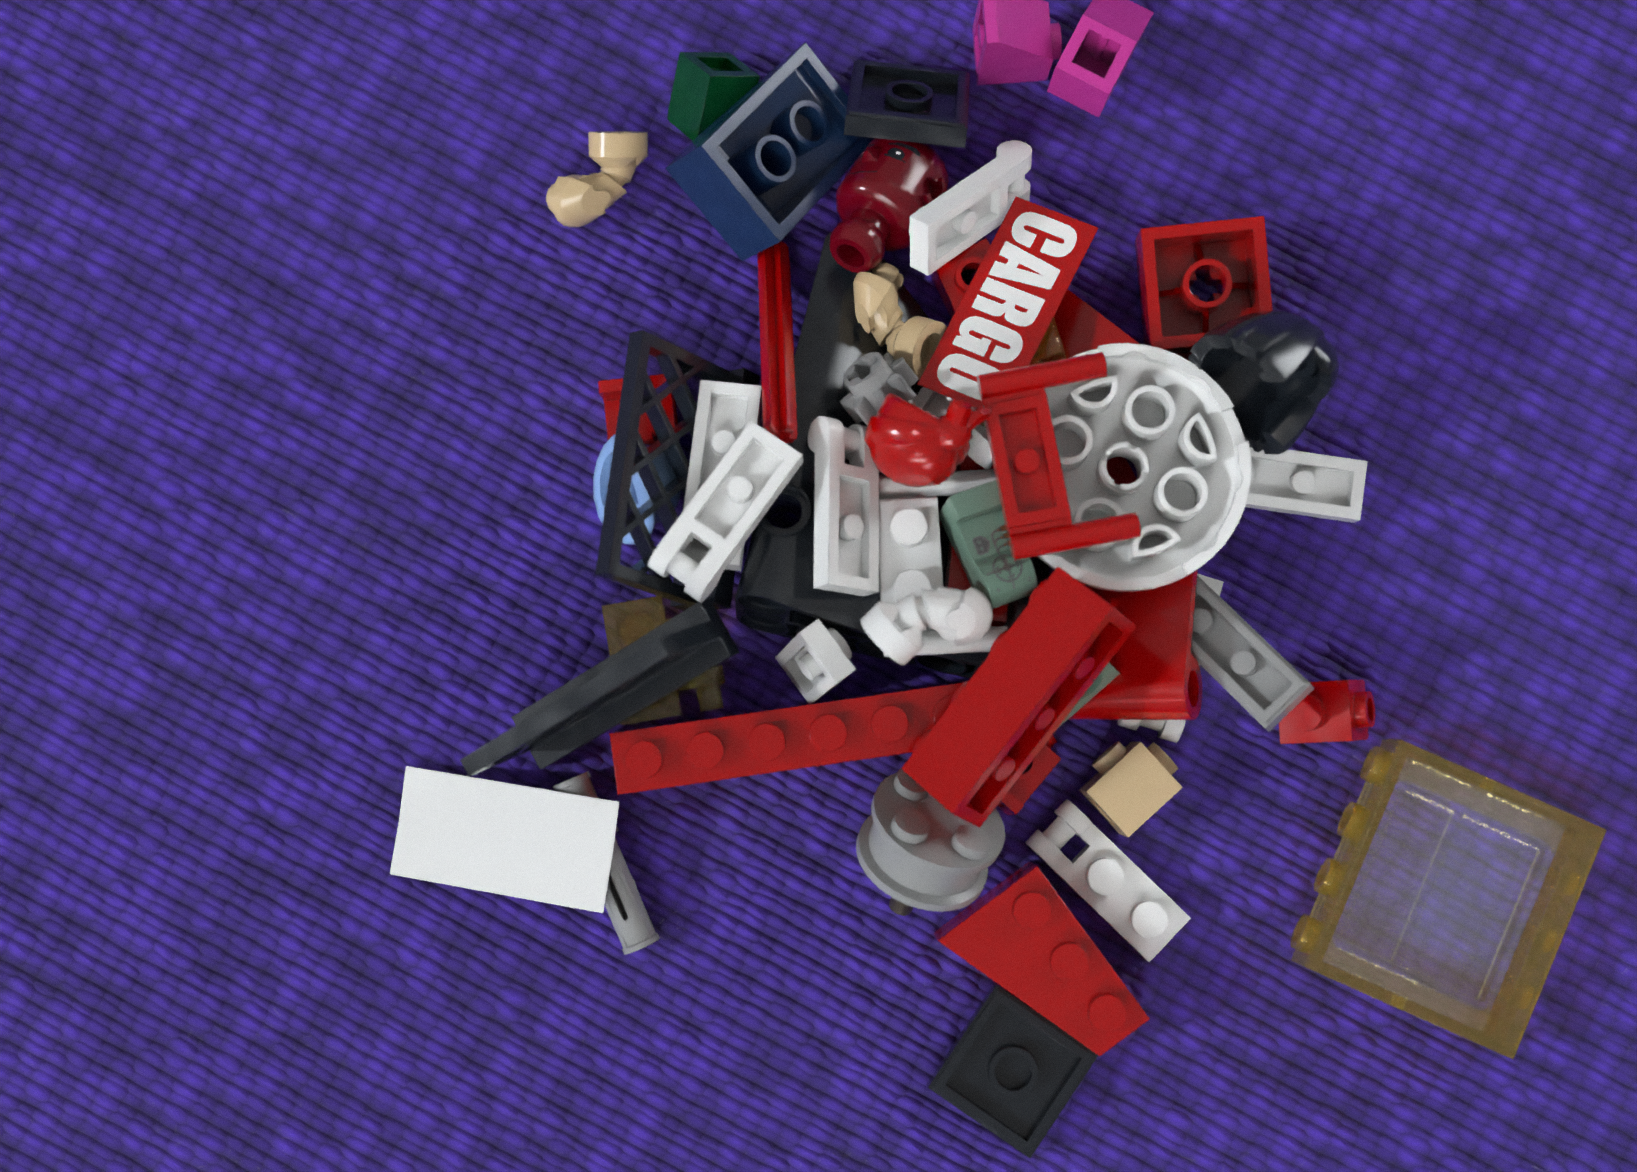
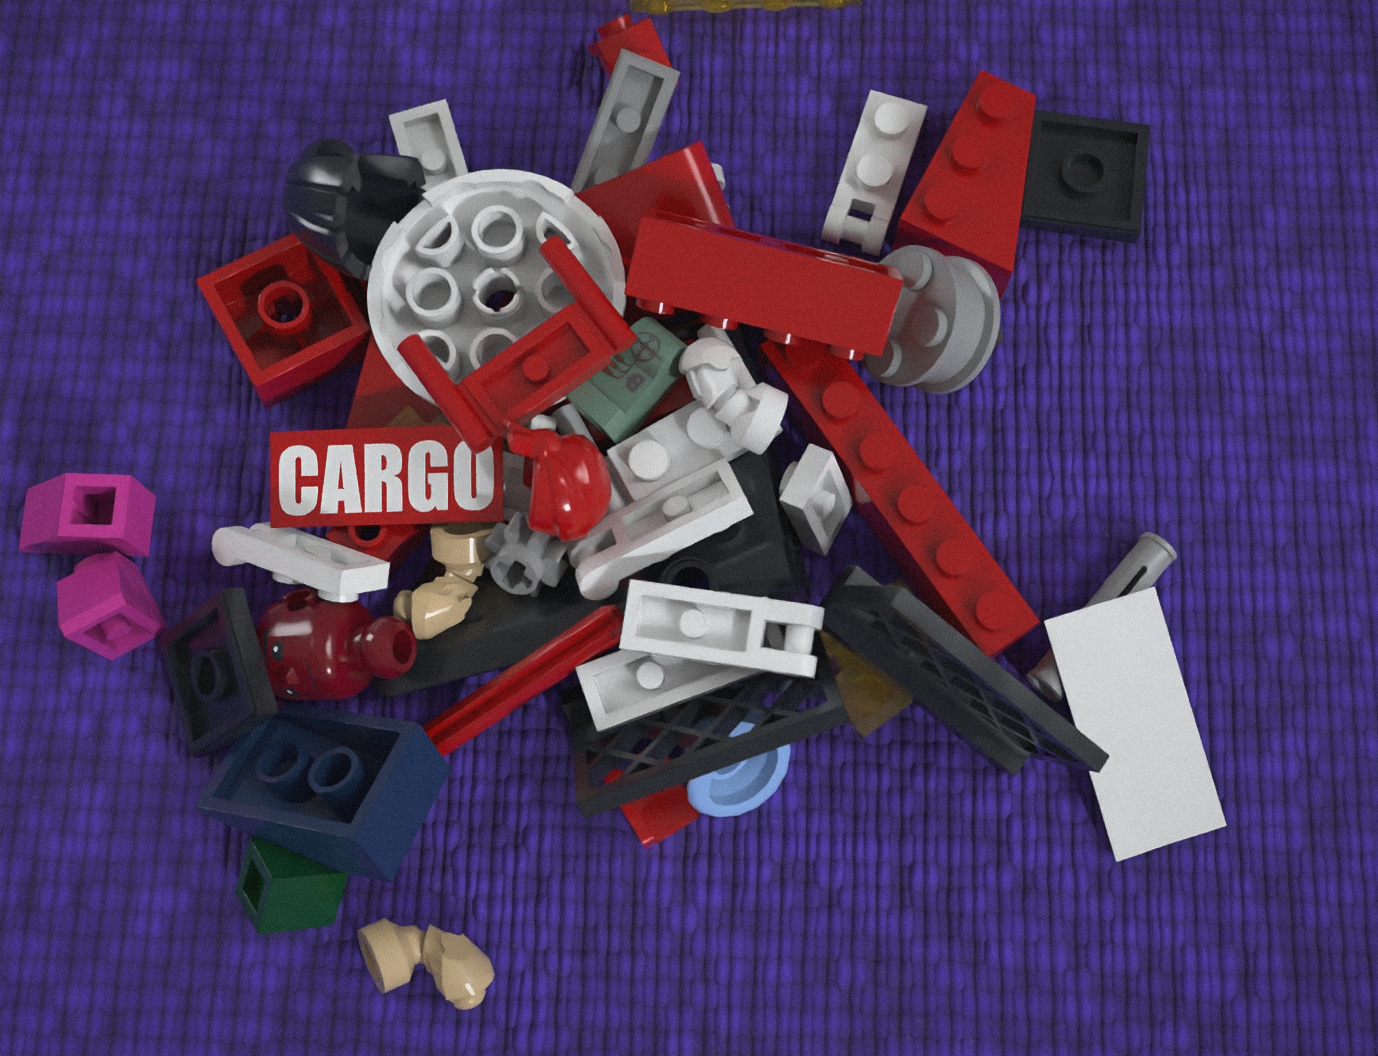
camera: 115 degrees left, 10 degrees down
tan brick [1079,741,1183,837] -> none

